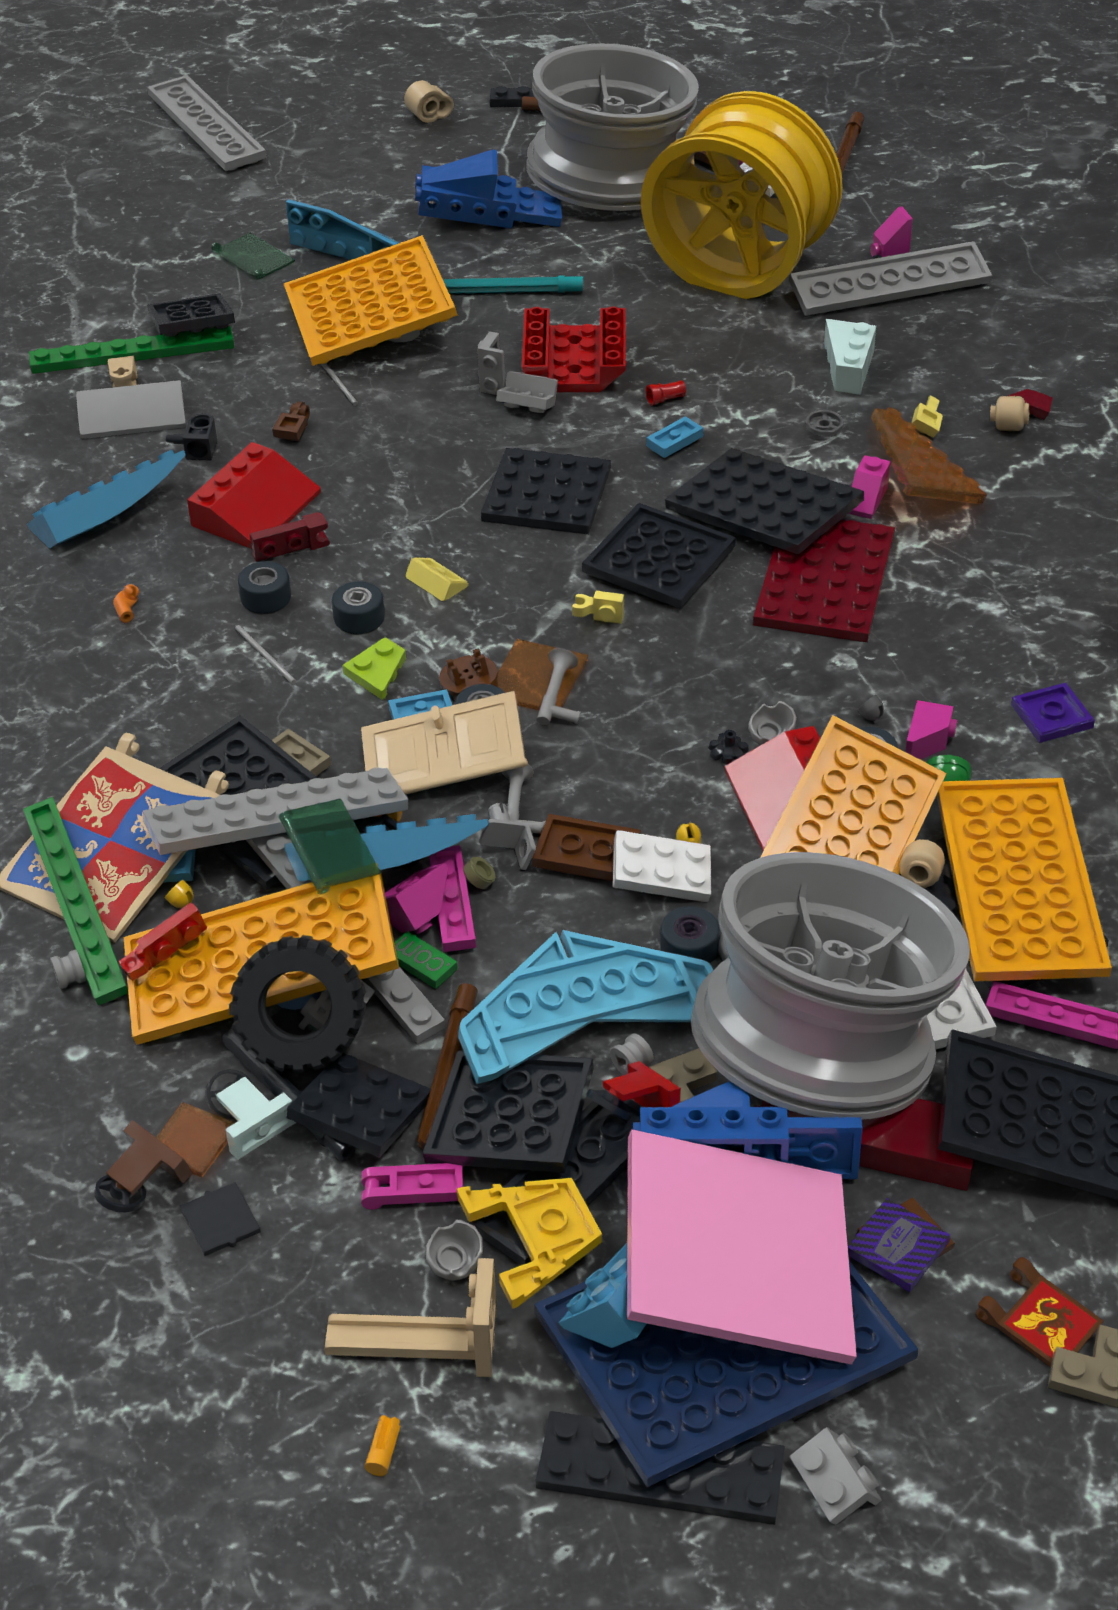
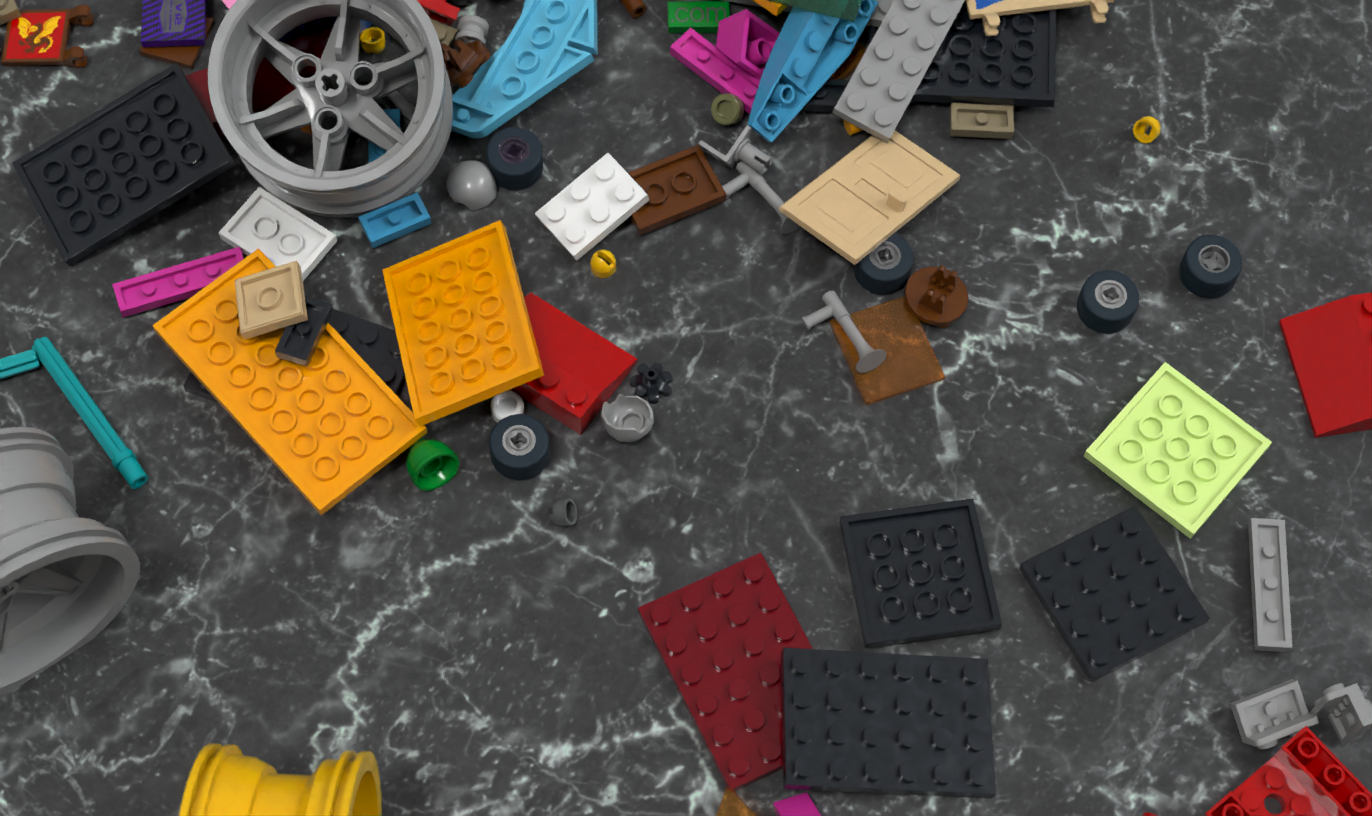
camera: 135 degrees right, 20 degrees up
orange arm [113,584,140,623] -> none
light grey axle [235,625,296,684] -> none
dark red plate [250,512,330,562] -> none
lime wing [342,637,406,700] -> none
dark azure plate [388,689,452,720] -> none
light yellow slope [406,558,469,601] -> none
light yellow plate [572,591,624,624] -> none
dark azure plate [646,416,704,458] -> none
tan head [899,839,945,888] -> none
dark pink slope [905,700,957,760] -> none
dark purple tile [1011,683,1095,743] -> none
none -> tan tile [234,260,308,339]
none -> black plate [275,296,333,367]
none -> reddish brown plate [440,40,491,88]
none -> yellowish green plate [1084,362,1272,539]
none -> yellow hinge [1133,116,1161,143]
none -> light grey plate [1248,518,1293,652]

